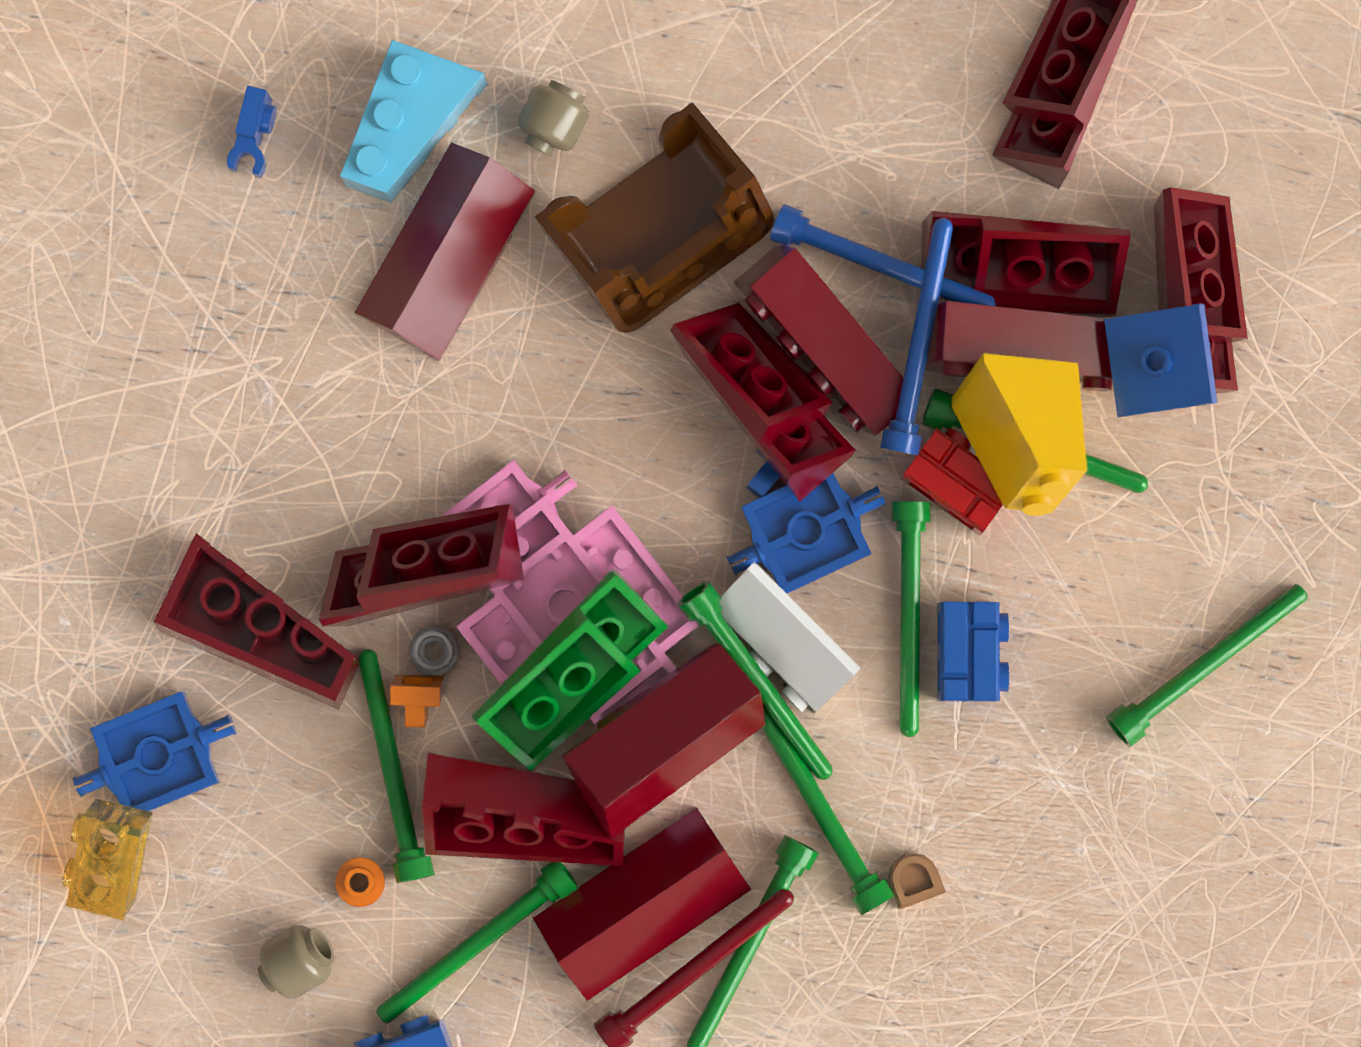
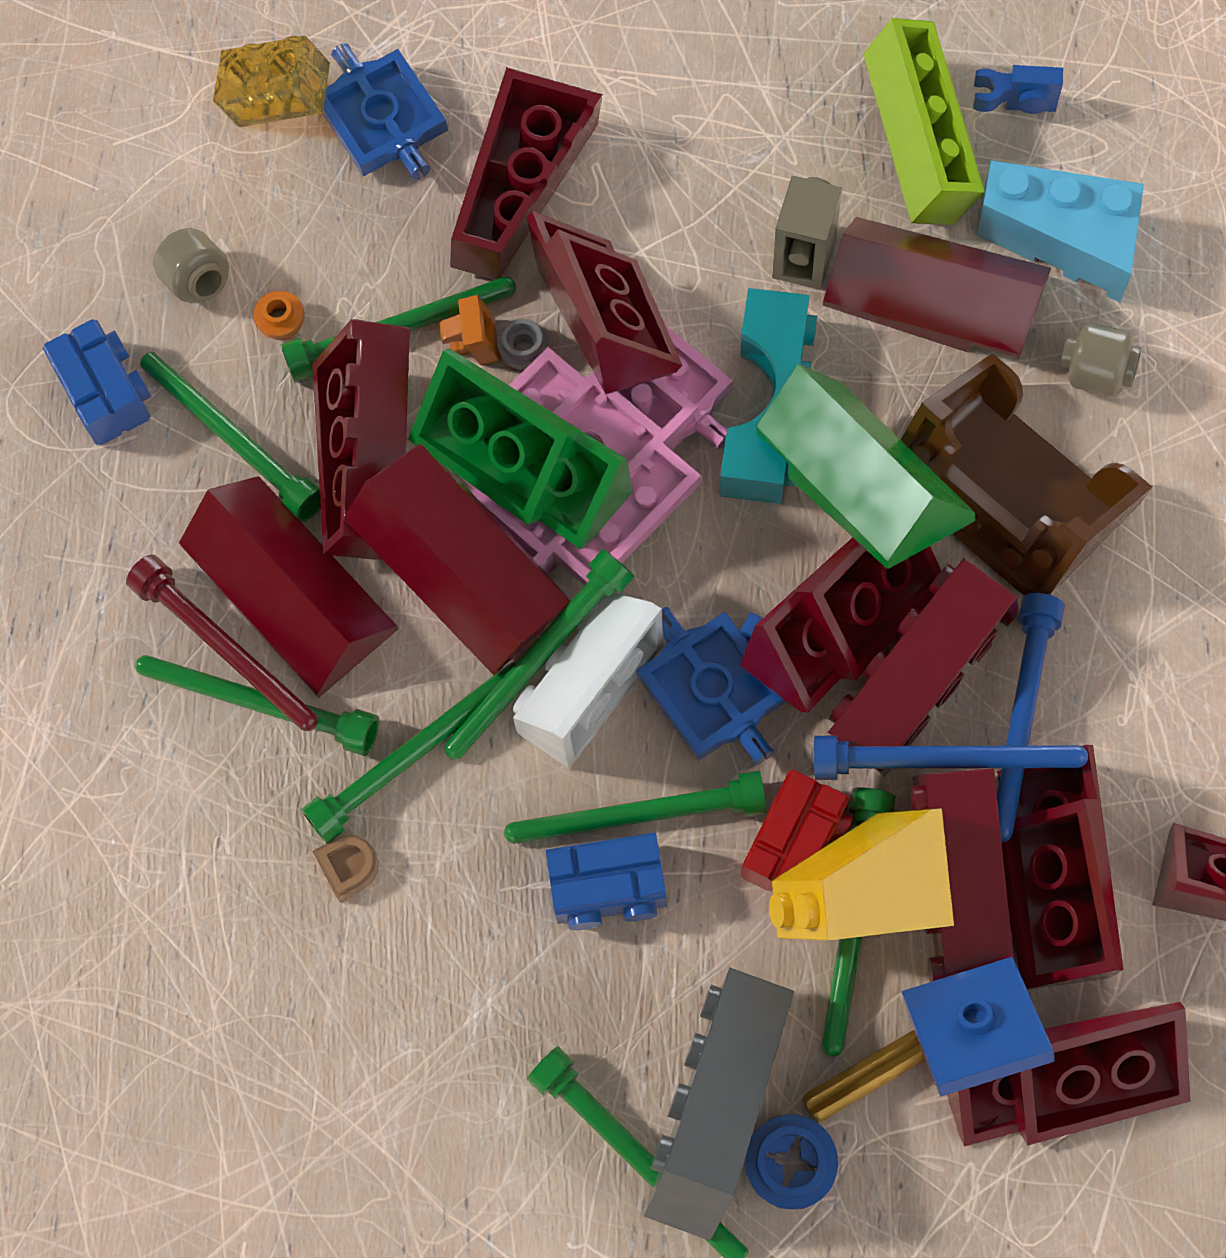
camera: 85 degrees right, 15 degrees down
none -> dark grey wedge [644,967,794,1241]
none -> teal arch [720,288,818,504]
none -> blue gear [745,1114,838,1210]
none -> slope [756,364,975,569]
none -> dark tan brick [772,175,842,290]
none -> pearl gold axle [802,1030,926,1123]
none -> lime brick [863,18,985,225]

